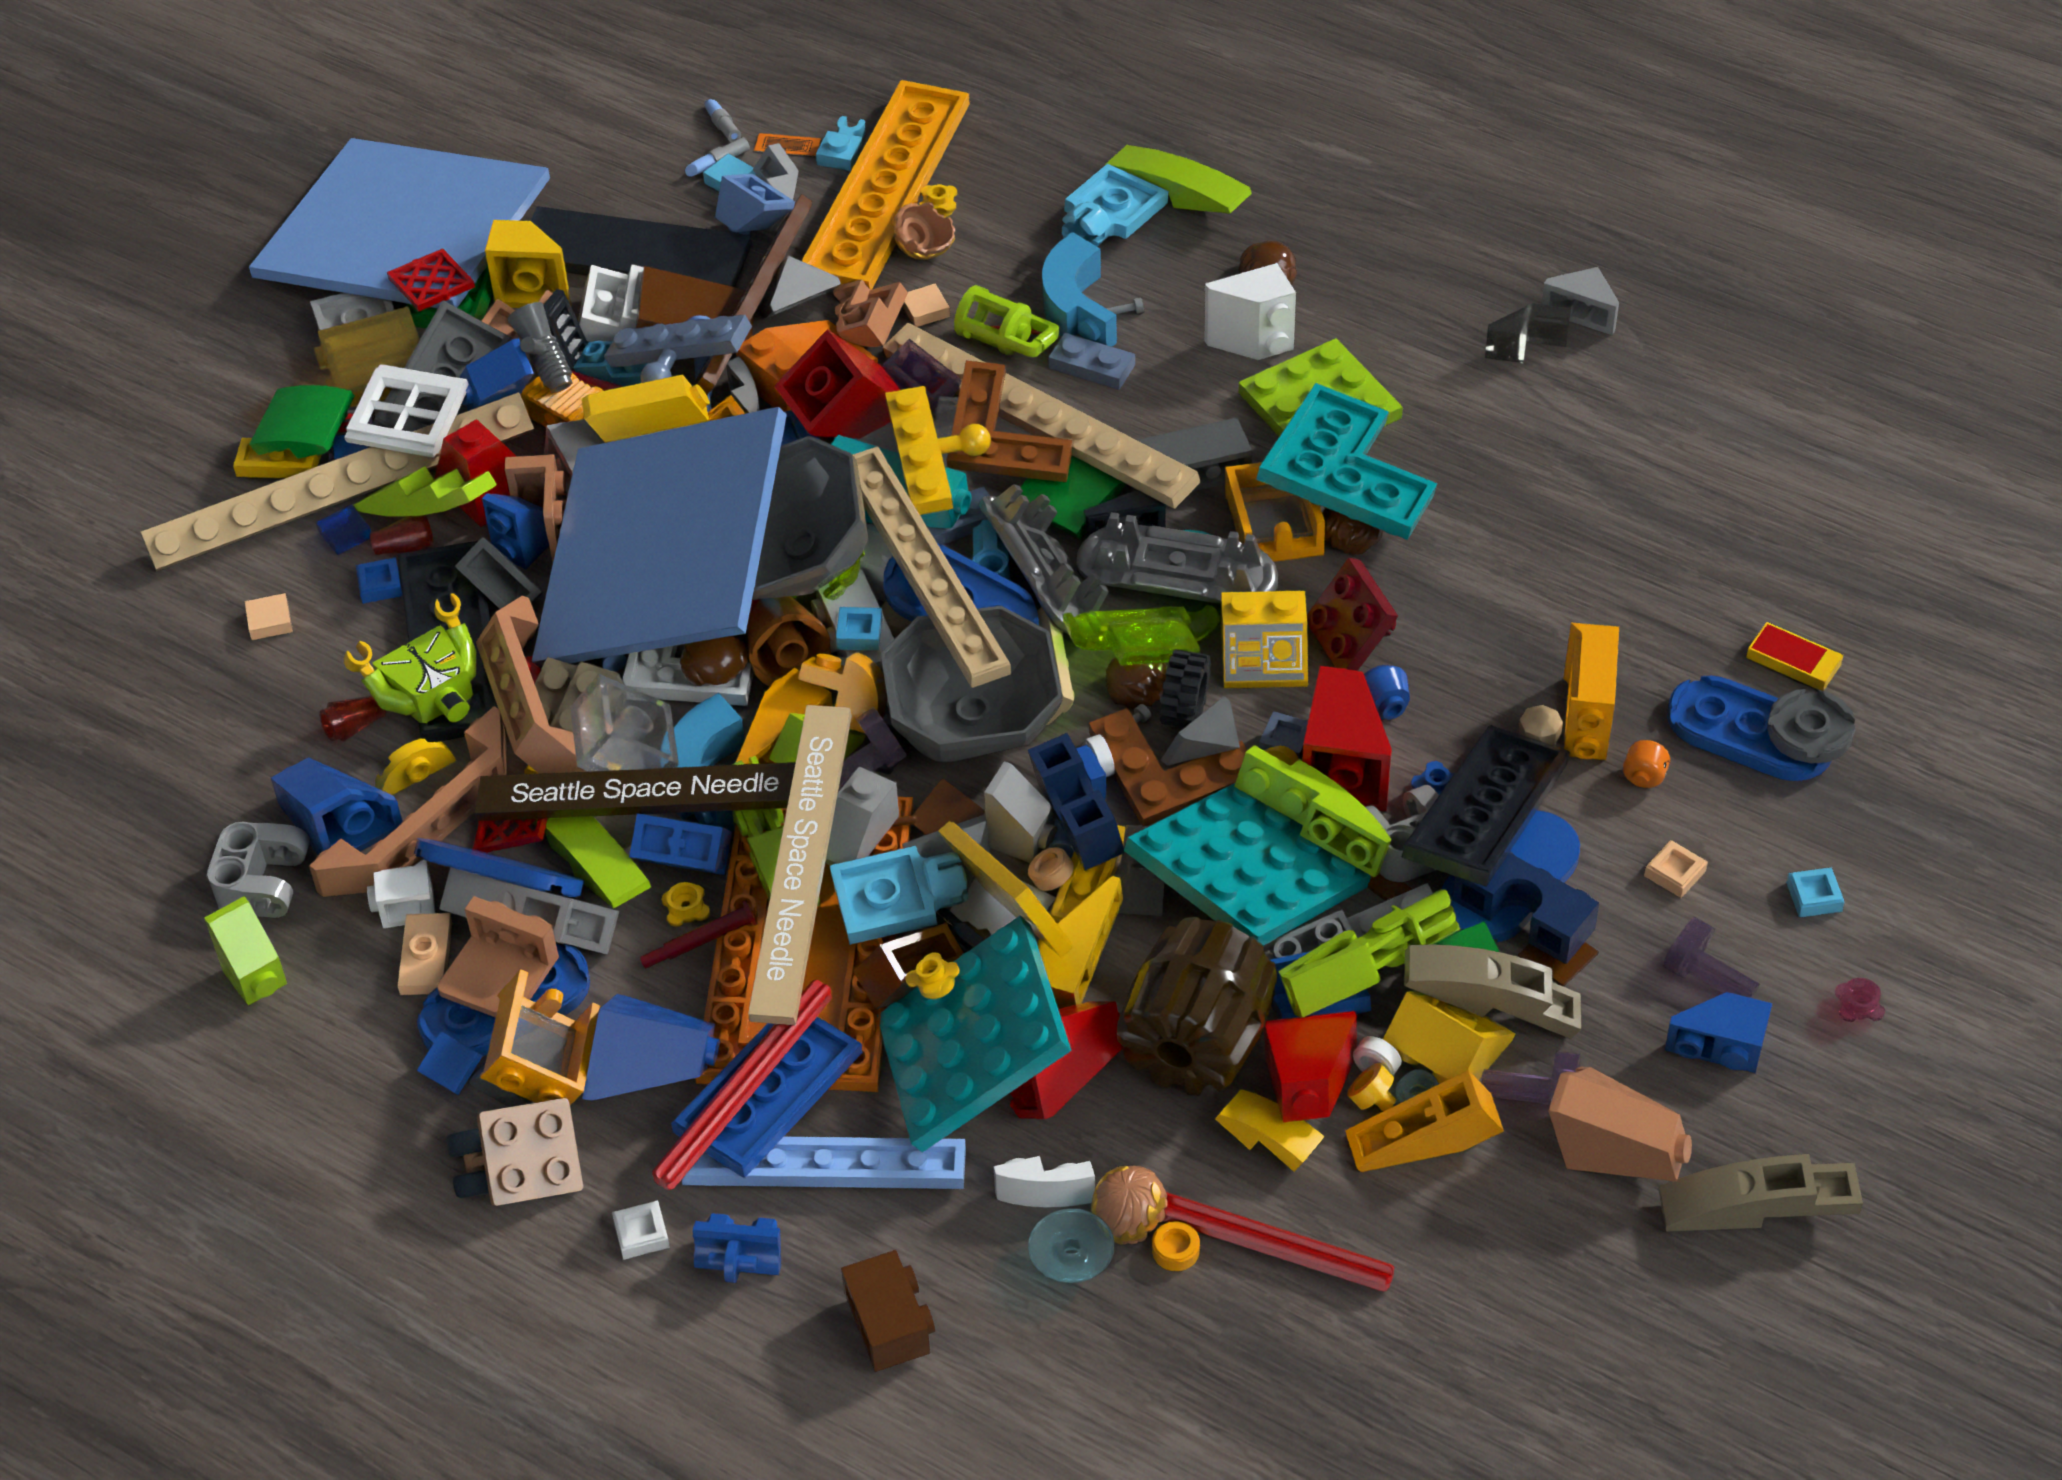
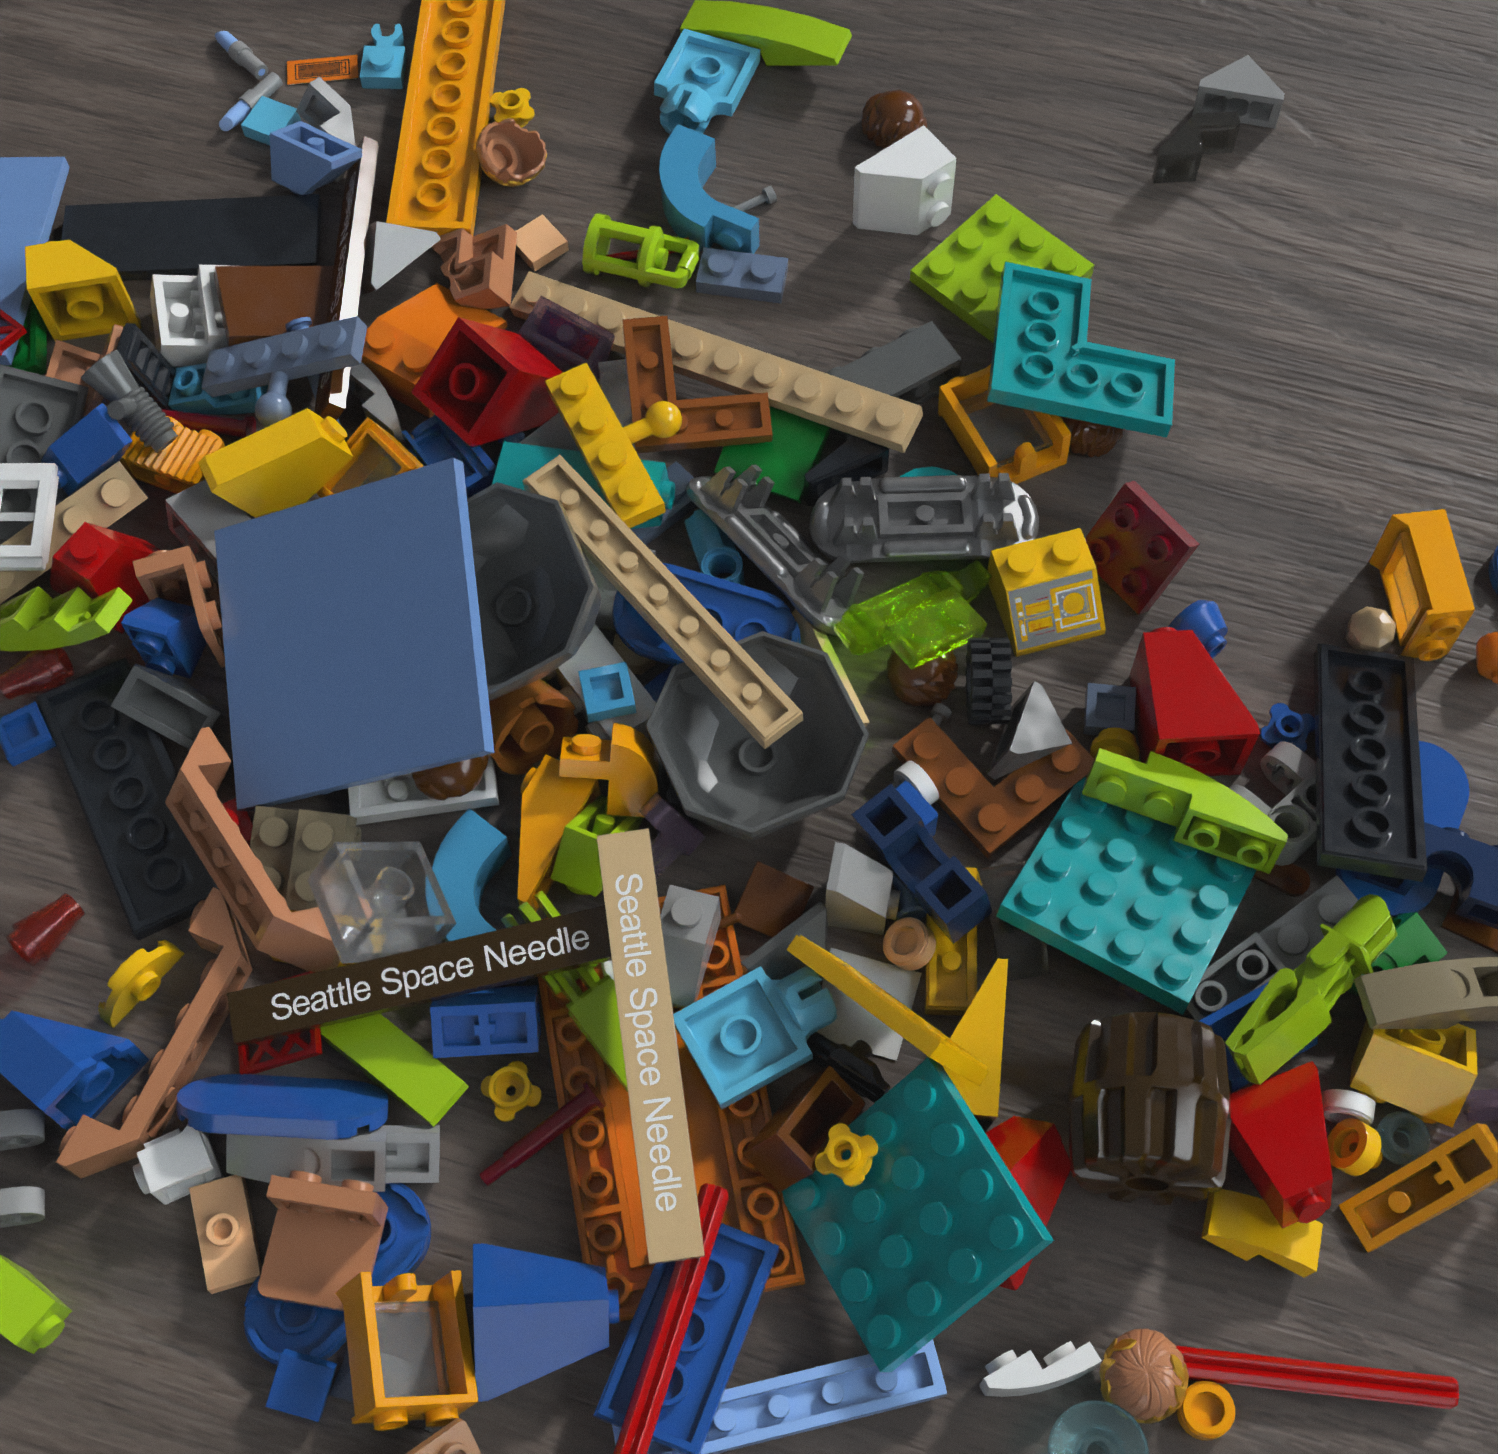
camera: 15 degrees left, 15 degrees up
lime torso [344,593,476,723] -> none

